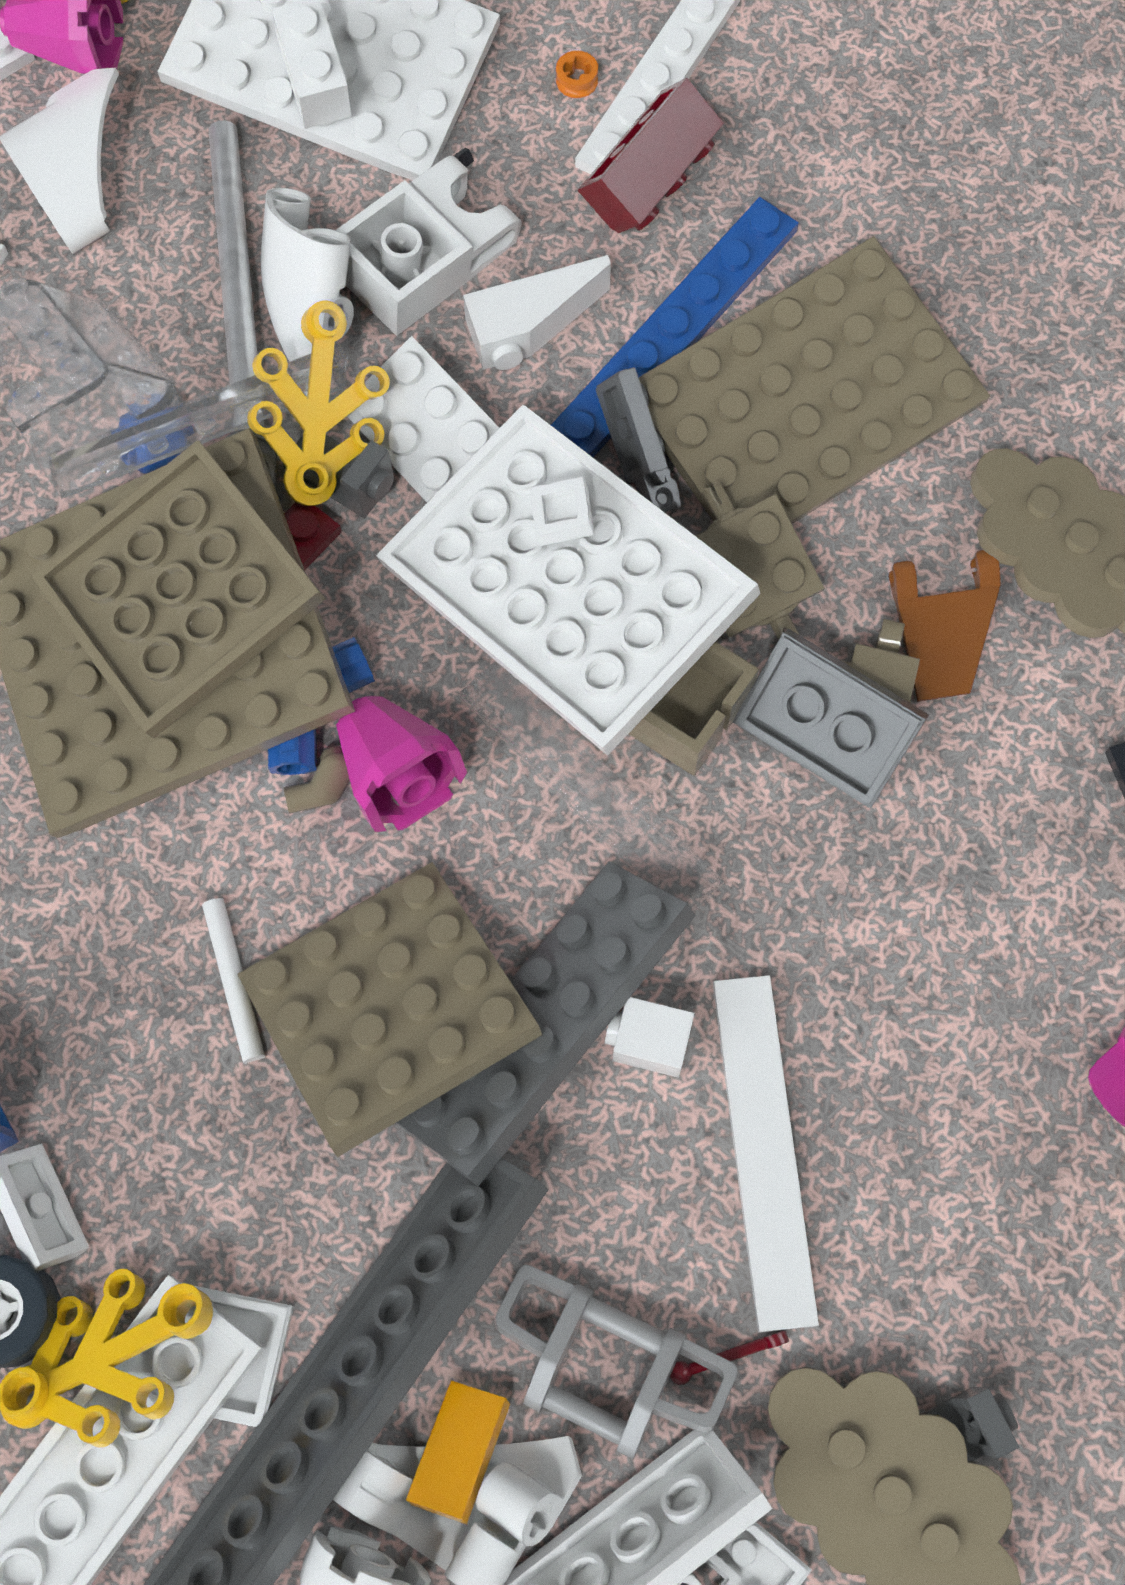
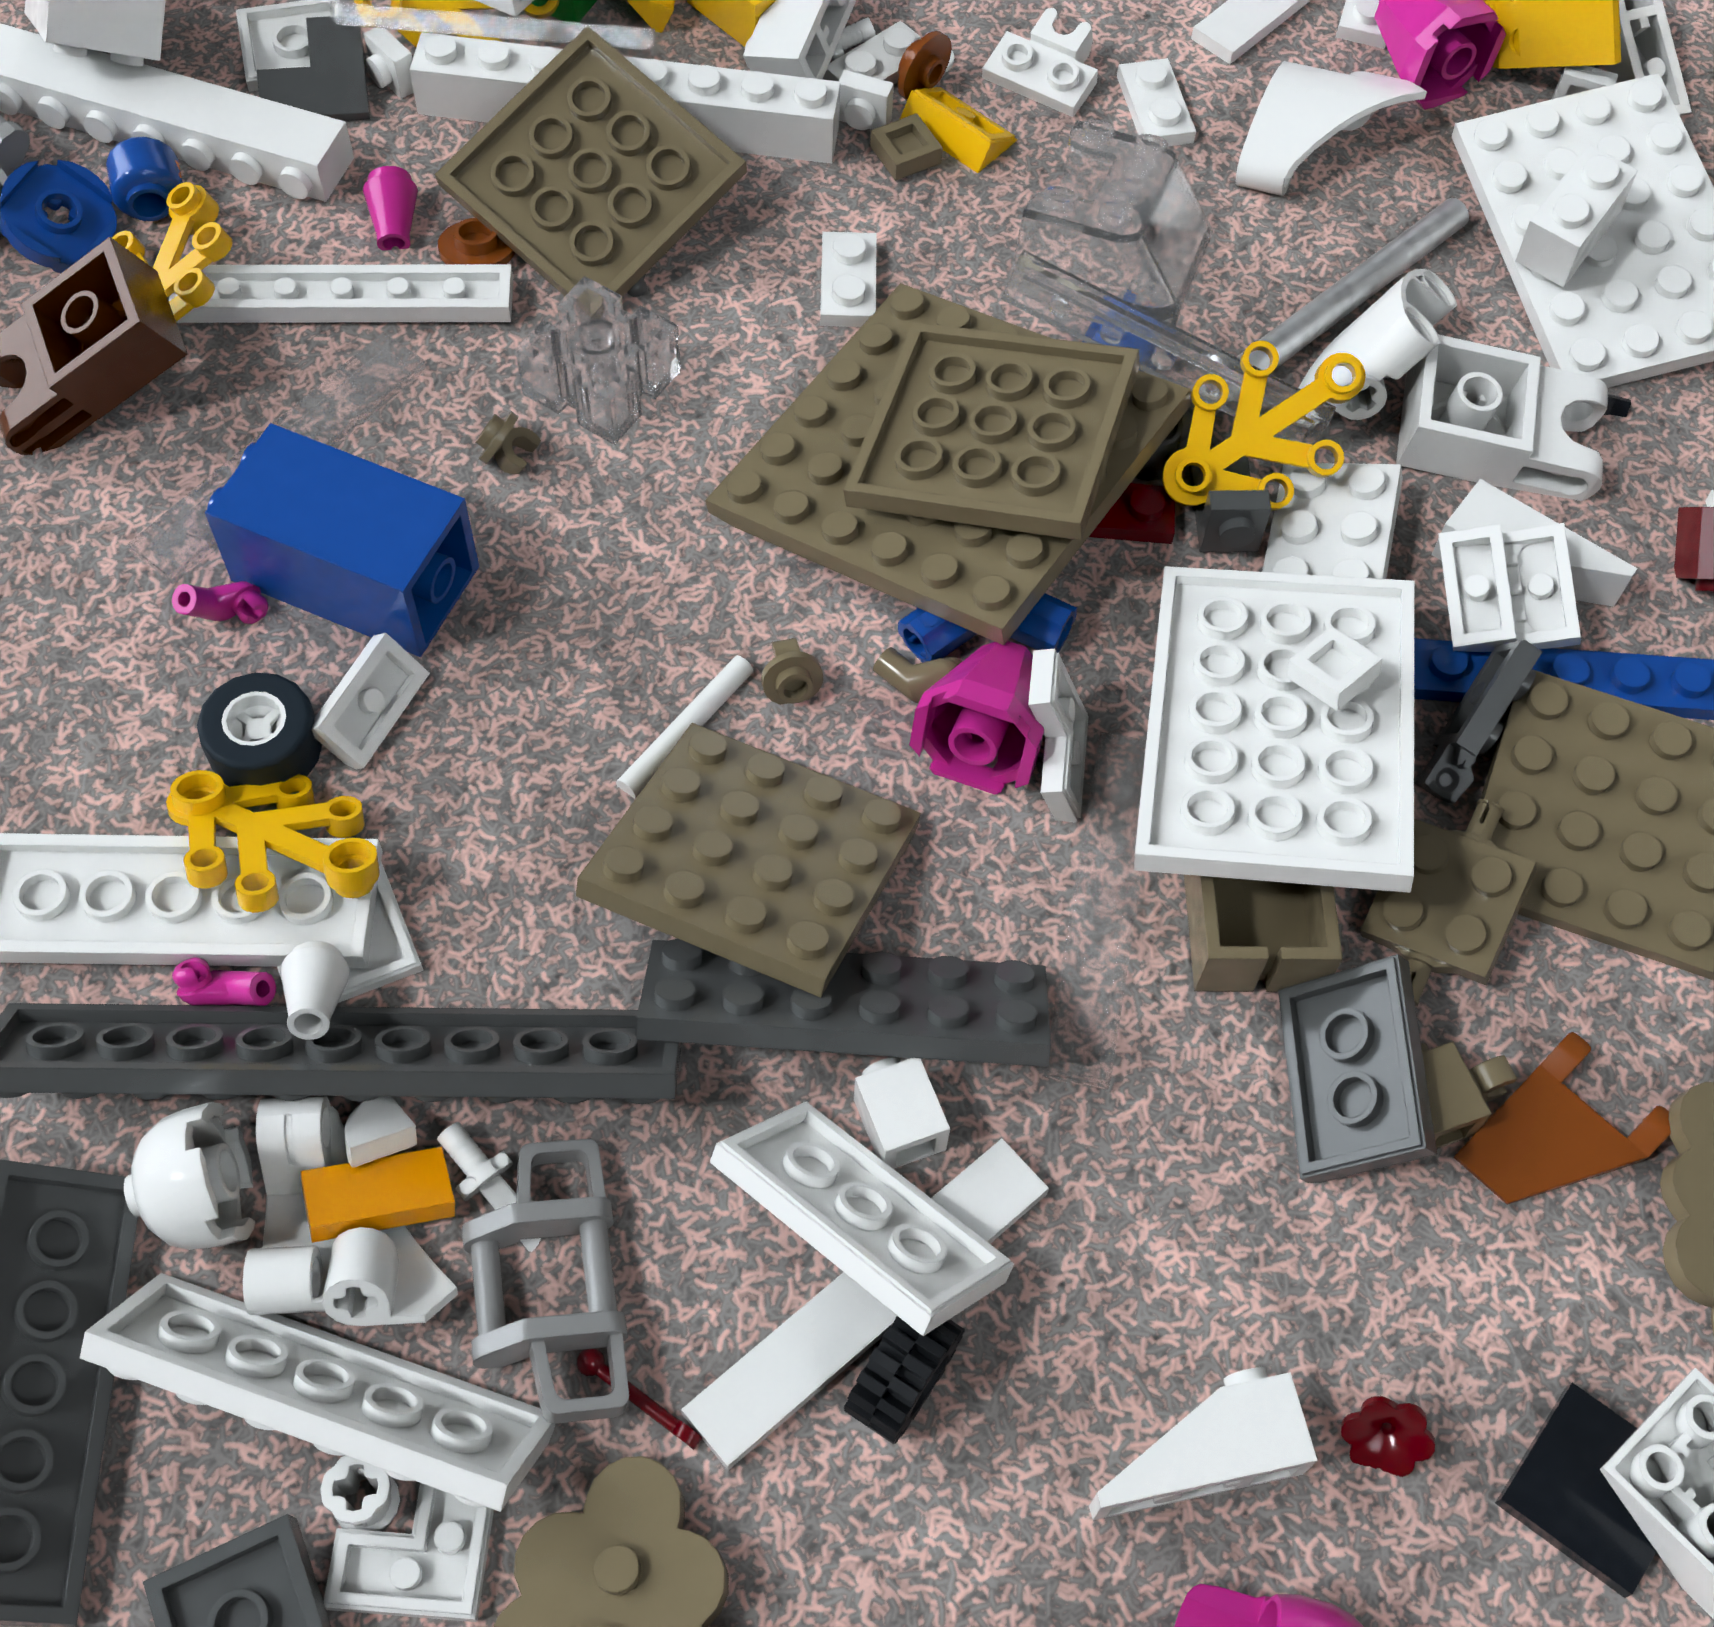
camera: 50 degrees right, 10 degrees down
none -> dark pink arm [172,957,276,1006]
none -> white cone [280,941,350,1040]
none -> white tile [344,1096,417,1168]
none -> white piece [437,1122,541,1252]
none -> white tile [710,1102,1014,1336]
none -> dark tan plate [761,638,823,705]
none -> black tyre [844,1316,965,1444]
none -> white tile [1028,648,1089,823]
none -> white slope [1089,1367,1318,1520]
none -> dark red plant [1341,1396,1435,1477]
none -> white slope [1438,523,1581,652]

